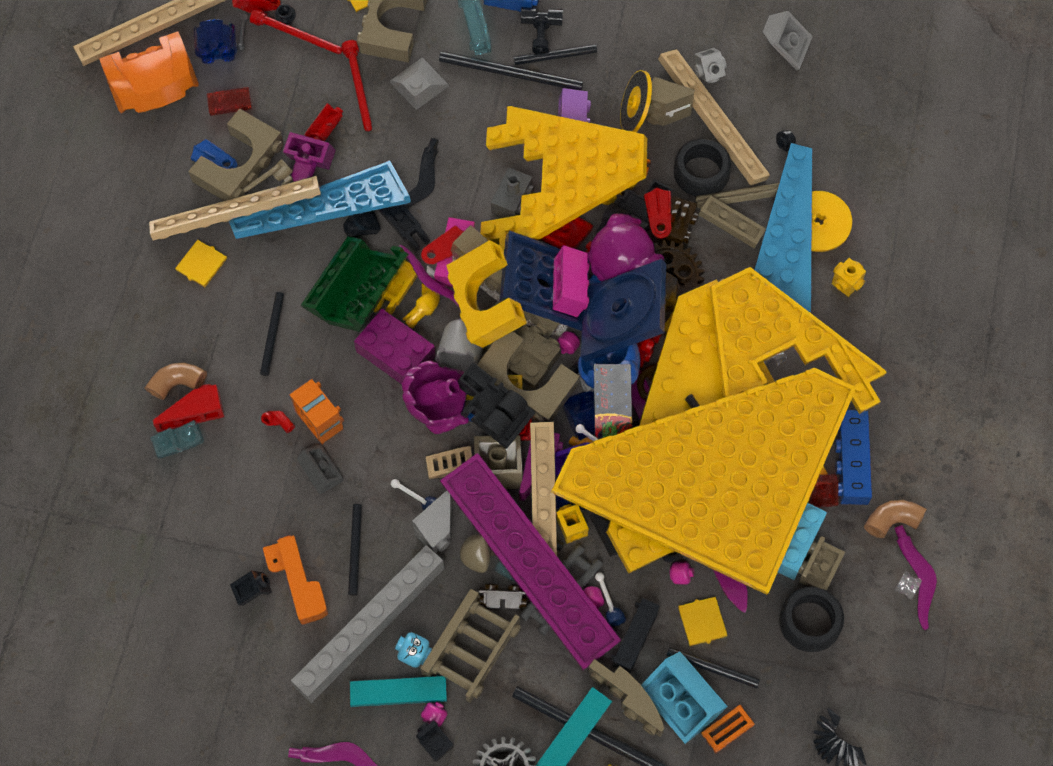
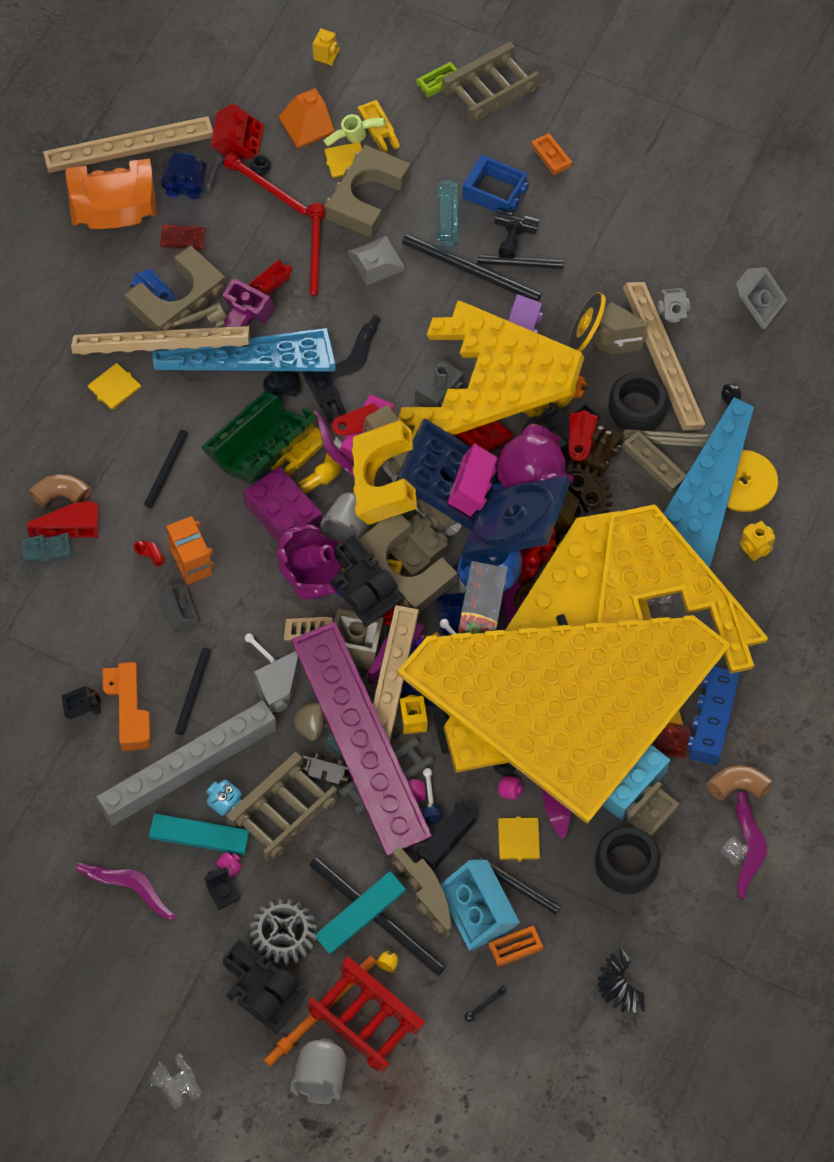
camera: 10 degrees right, 5 degrees down
dark pink piece [556,331,580,354] -> none

